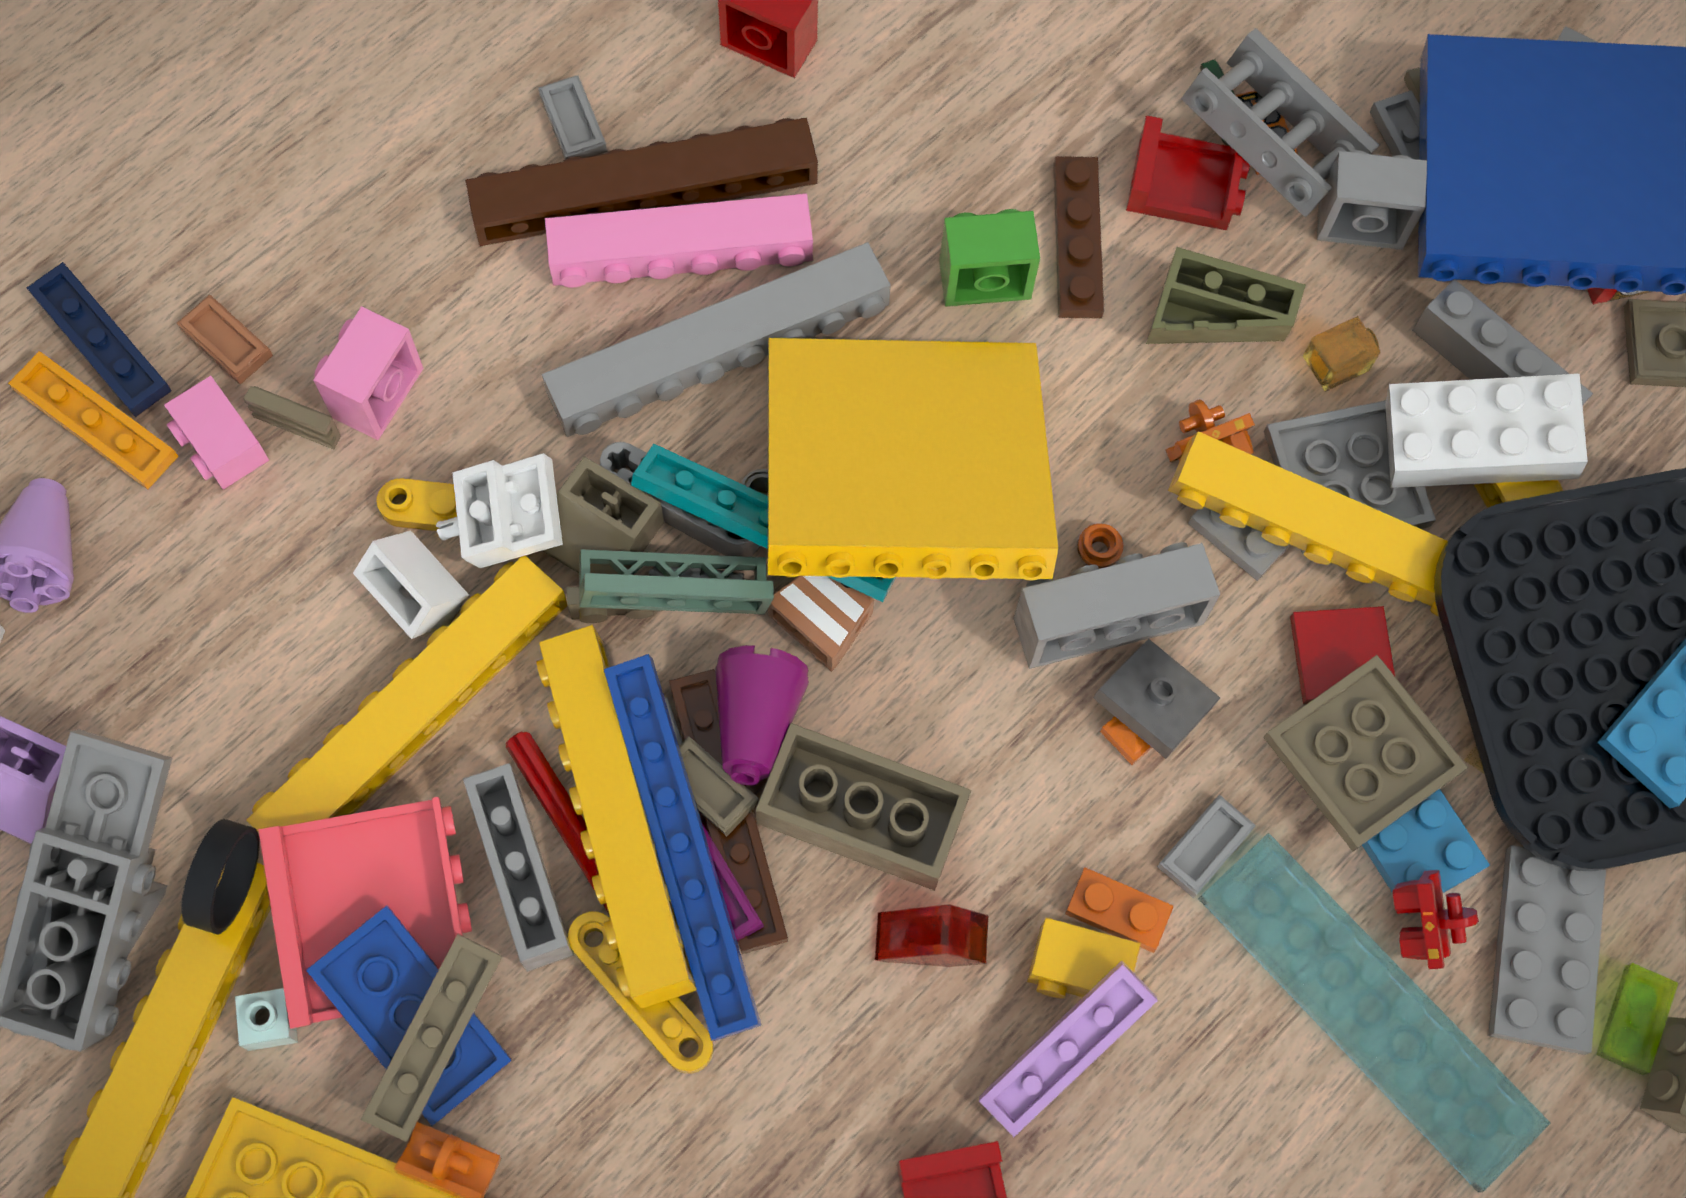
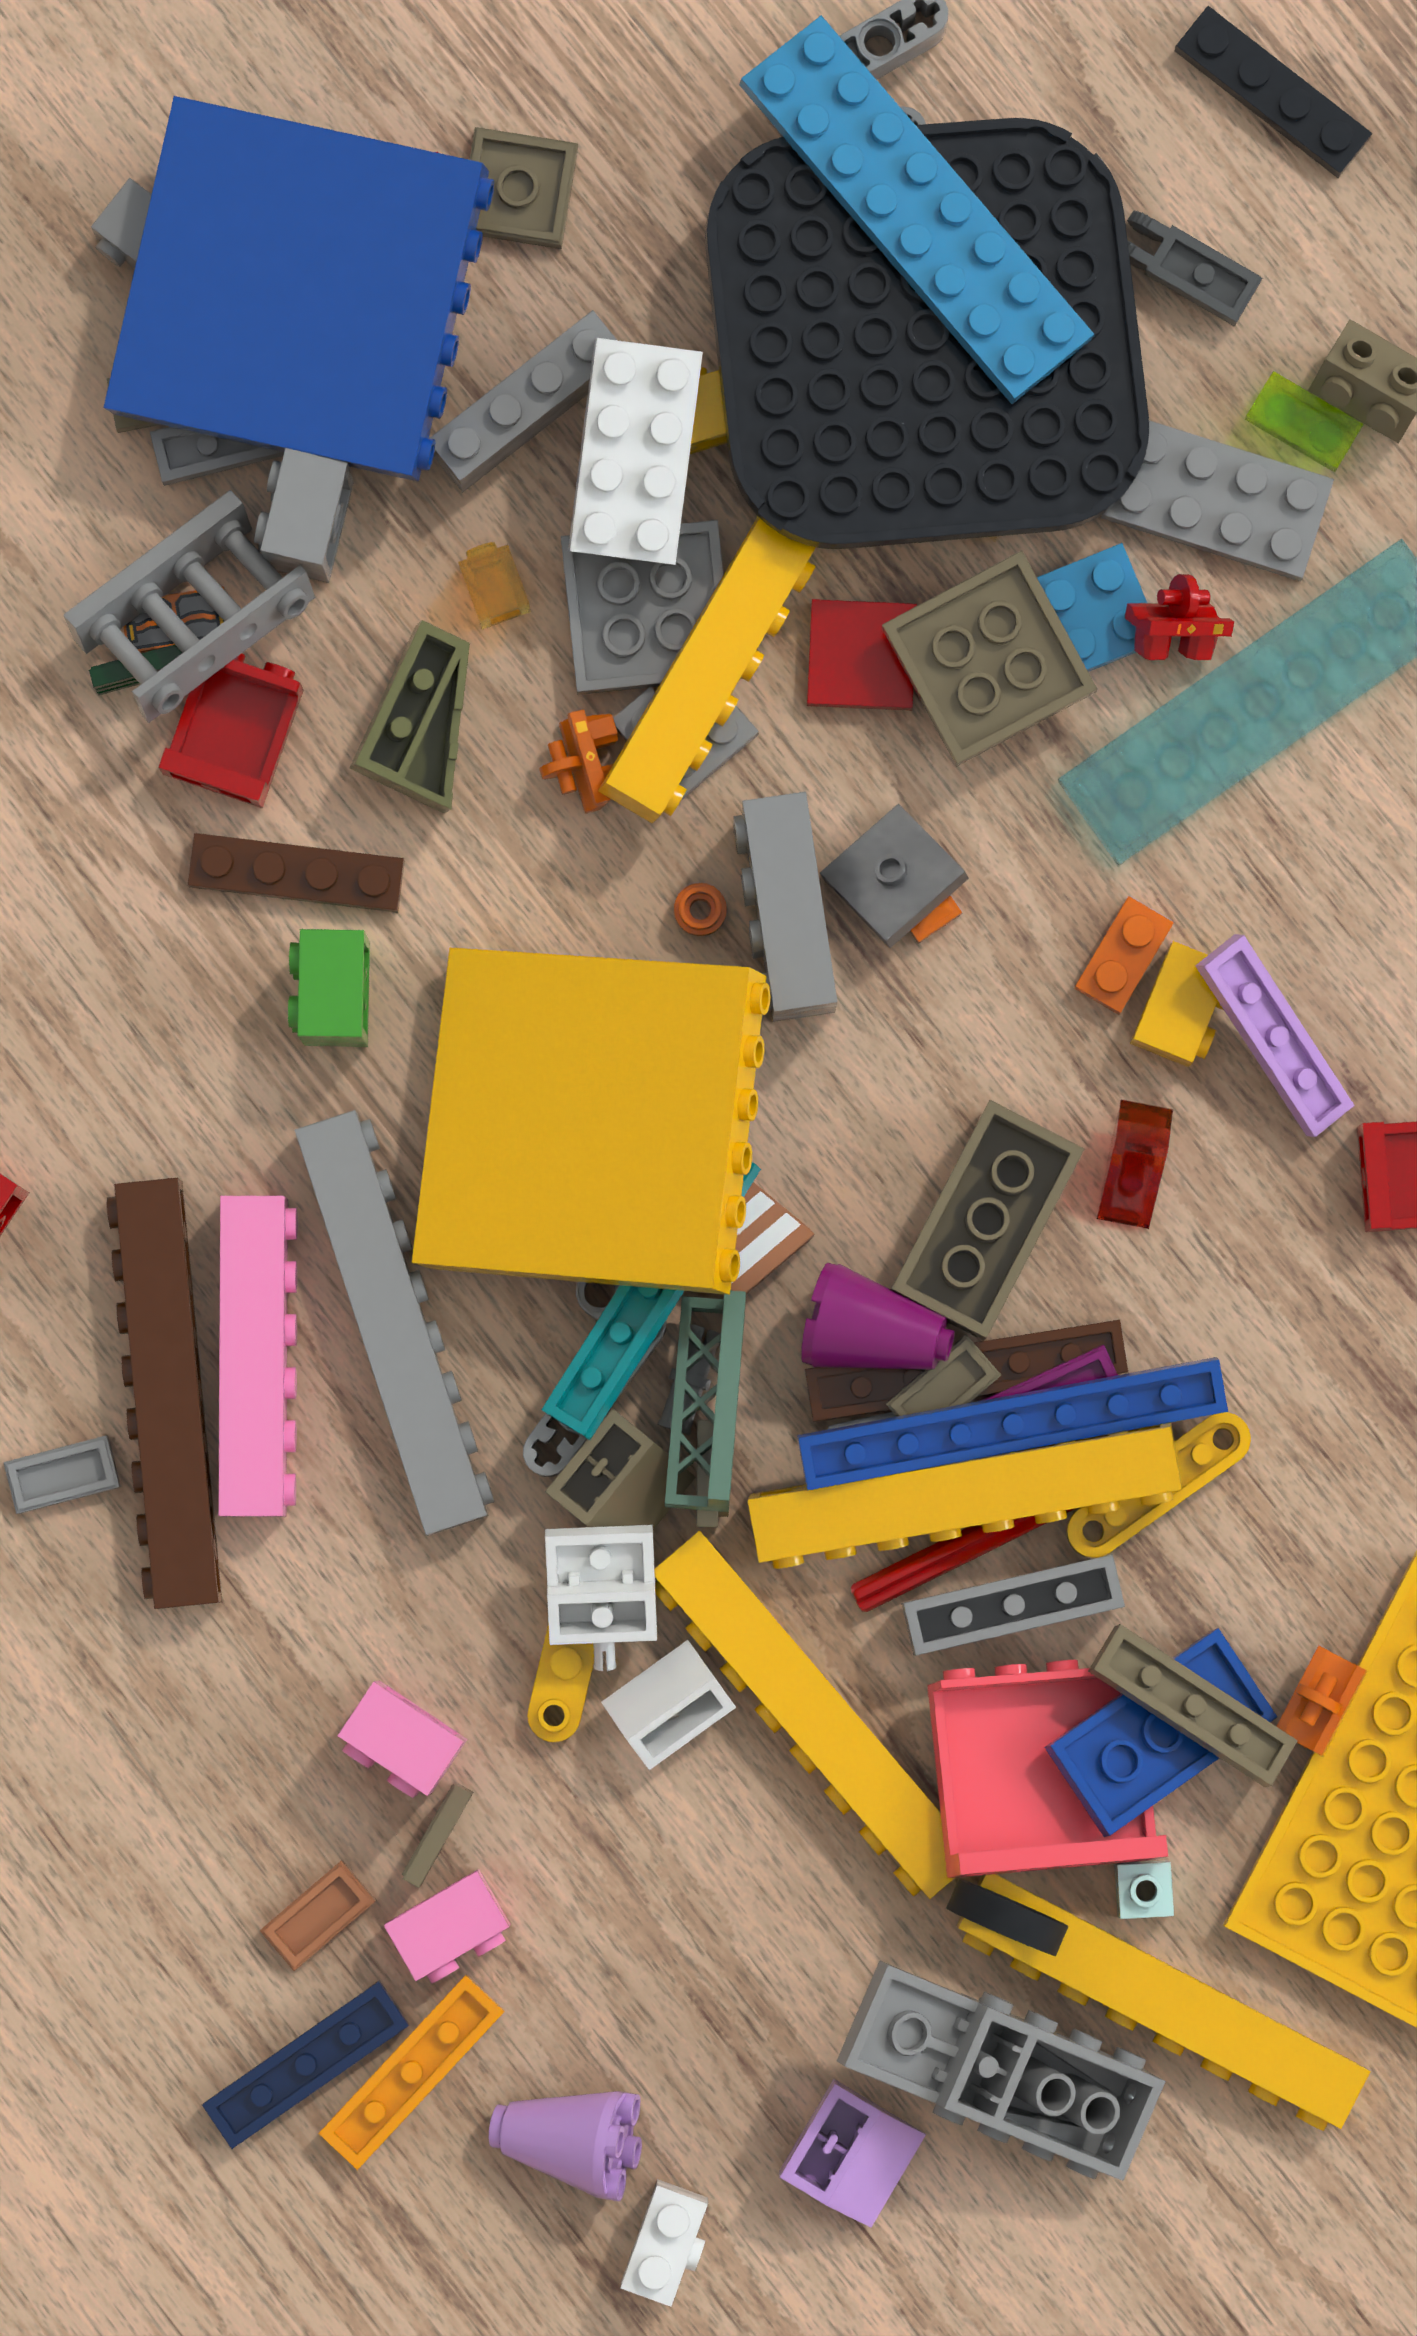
camera: 80 degrees left, 15 degrees up
light grey tile [1157,795,1256,898] -> none

